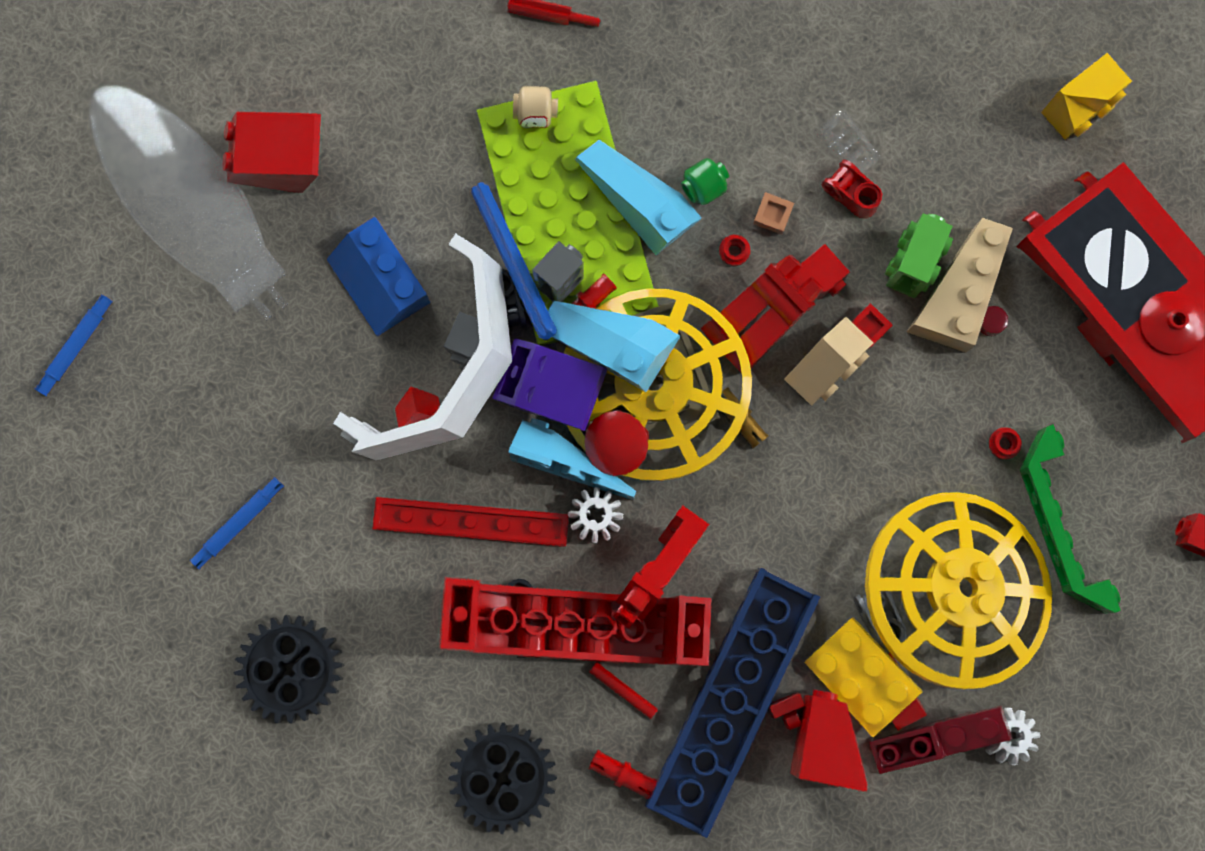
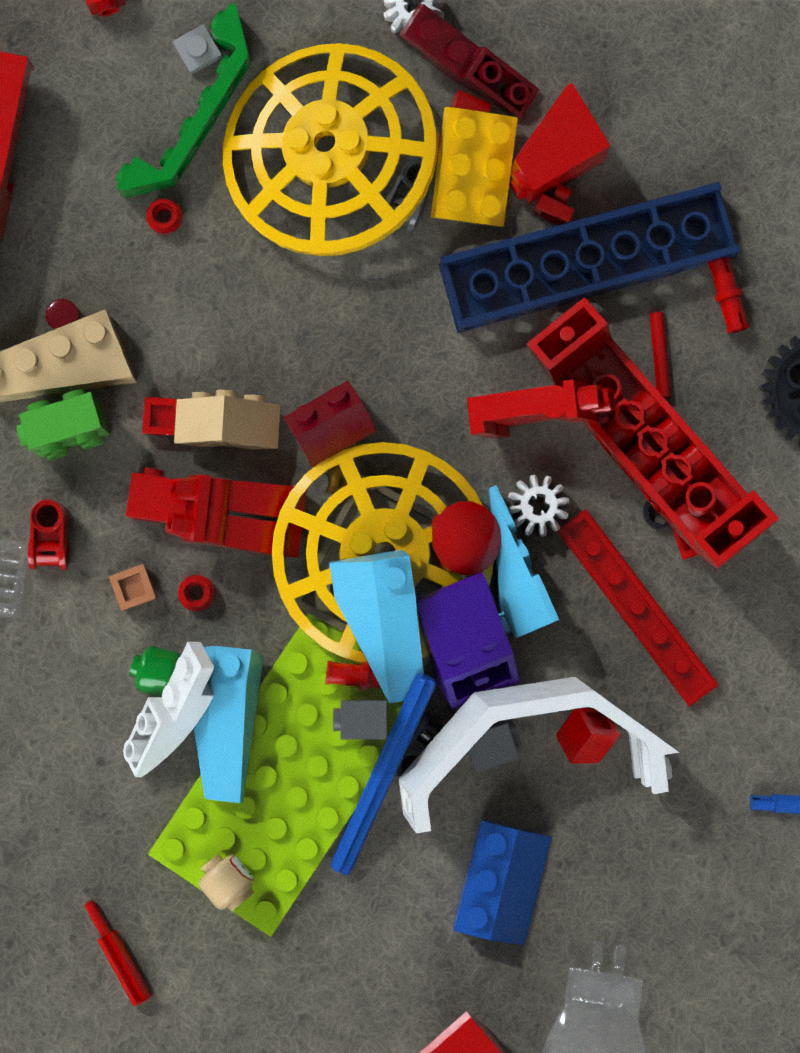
camera: 130 degrees left, 5 degrees up
none -> white slope [123,642,214,777]
none -> light grey plate [172,24,222,75]
none -> dark red slope [284,380,377,467]

